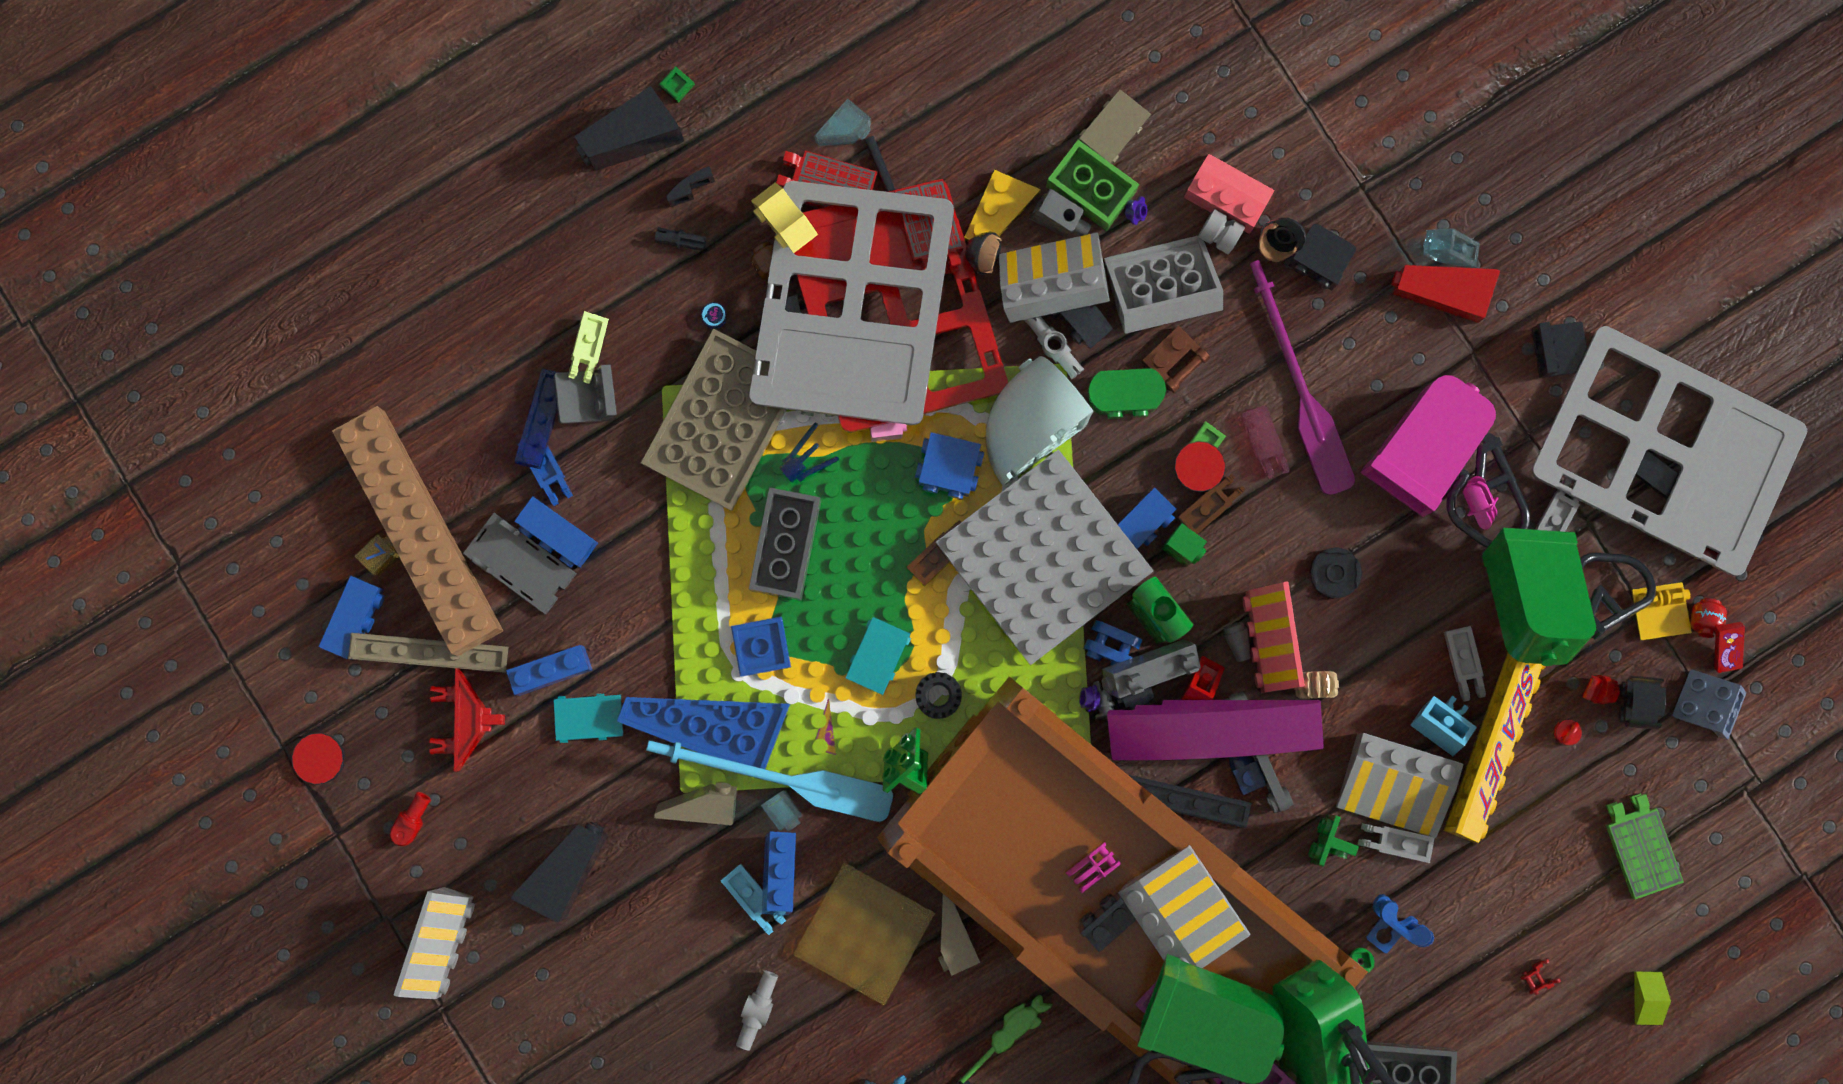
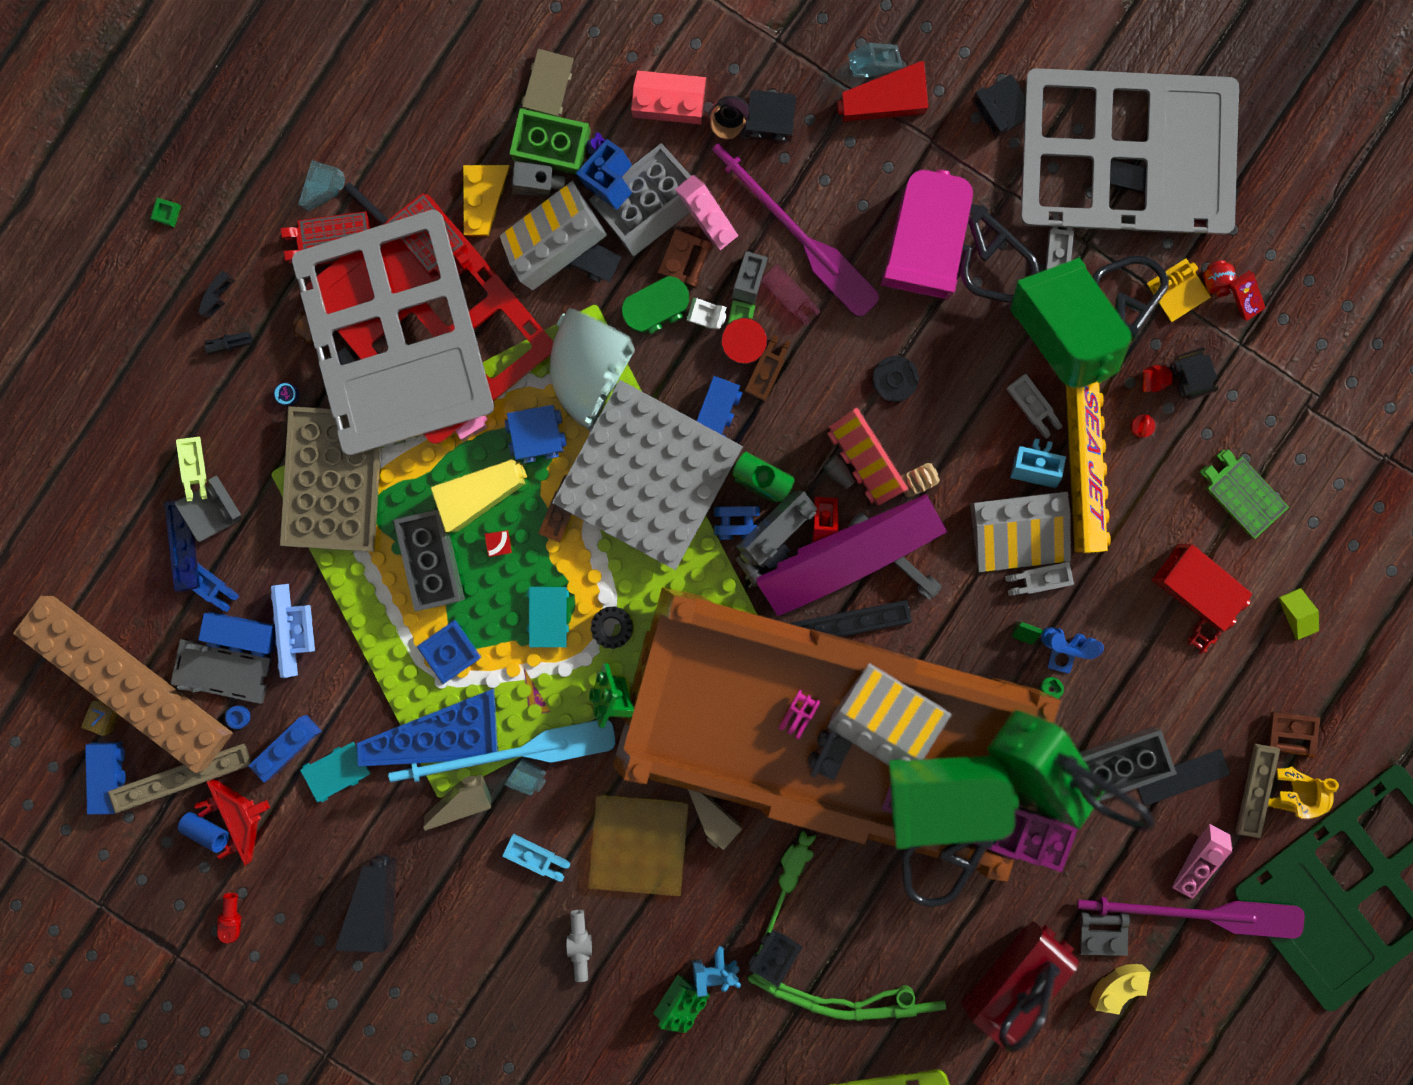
camera: 15 degrees left, 5 degrees up
red tile [292,733,345,785] -> none
light grey slope [394,887,475,999] -> none
black slope [575,86,684,171] -> none
light yellow brick [751,182,818,253] -> none
blue brick [762,831,796,915] -> none
clear blue plant [779,422,839,483] -> none
piece [965,231,1002,274] -> none
light grey pin [1024,316,1084,379] -> none
dark purple plate [1079,685,1100,712] -> none
green brick [1161,523,1207,567] -> none
light grey wheel [1198,209,1245,255] -> none
dark blue plate [1229,756,1267,795] -> none
green bracket [1308,814,1359,867] -> none
dark pink arm [1463,476,1498,529] -> none
sand blue bracket [1673,670,1747,740] -> none
none -> blue pin [178,812,229,853]
none -> blue tile [225,705,250,729]
none -> light blue bracket [271,584,315,678]
none -> light yellow slope [431,460,527,533]
none -> red tile [485,530,512,557]
none -> blue brick [576,139,632,210]
none -> bright pink brick [675,175,738,250]
none -> white bracket [687,298,726,329]
none -> dark grey plate [732,251,768,304]
none -> green slope [1012,621,1043,644]
none -> red slope [1151,544,1253,632]

